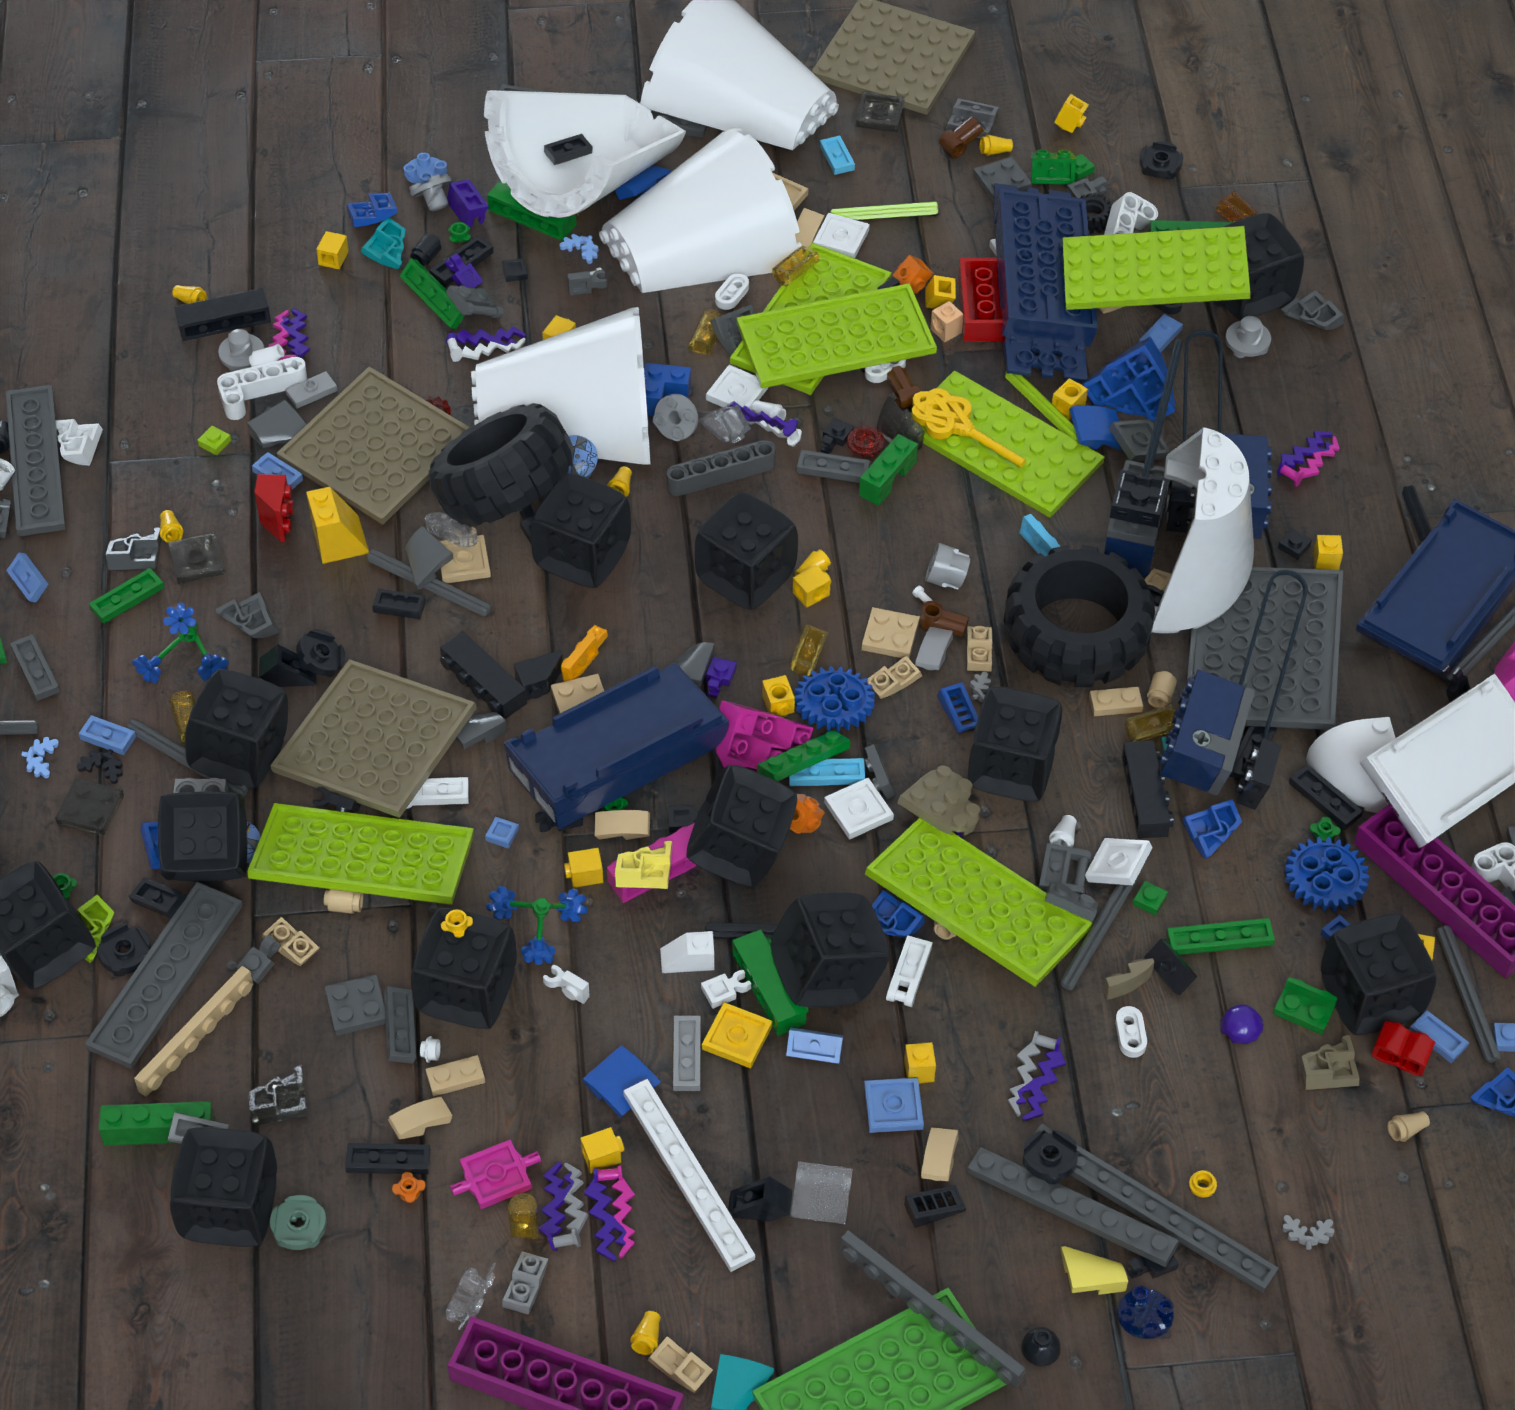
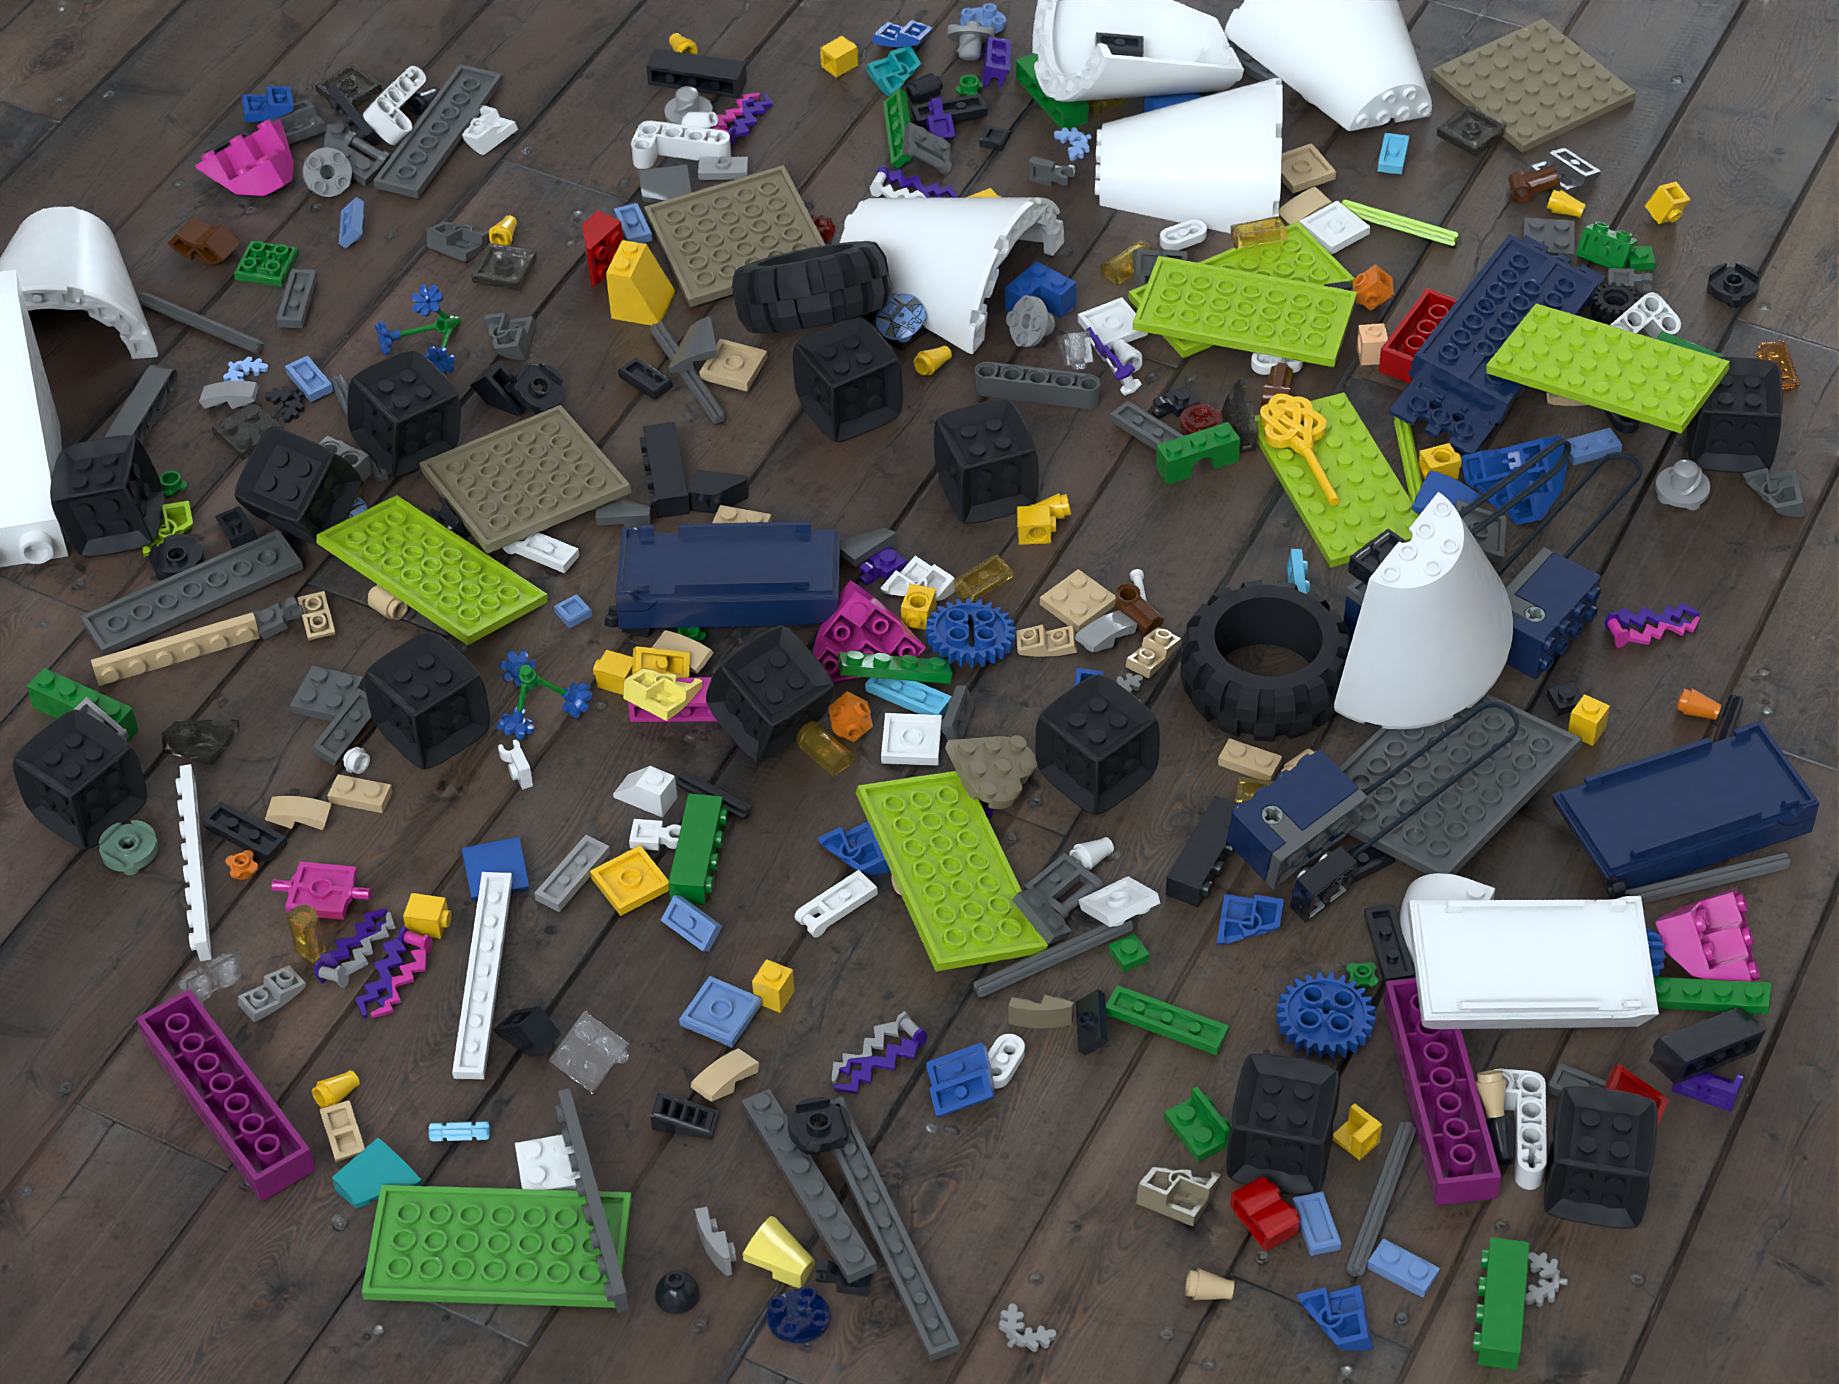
camera: 35 degrees right, 5 degrees down
green plate [89,568,165,624] -> none
lime plate [198,426,231,455] -> none
clear beam [425,512,478,547] -> none
yellow plate [441,910,473,938] -> none
light orange hinge [561,625,608,682] -> none
black piece [771,892,889,1007] -> none
yellow brick [925,275,956,309] -> none
light grey piece [925,543,970,590] -> none
yellow plate [1189,1170,1217,1198] -> none
dark purple hair [1220,1004,1264,1044] -> none
none -> white plate [176,764,212,961]
none -> light grey slope [199,381,259,409]
none -> medium azure axle [429,1121,490,1141]
none -> white plate [515,1135,580,1191]
none -> yellow slope [632,646,690,678]
none -> light grey slope [695,1207,737,1276]
none -> clear yellow brick [796,721,855,777]
none -> white slope [880,556,958,601]
none -> blue slope [926,1042,995,1118]
none -> tan cone [1475,1070,1506,1118]
none -> orange cone [1676,688,1721,720]

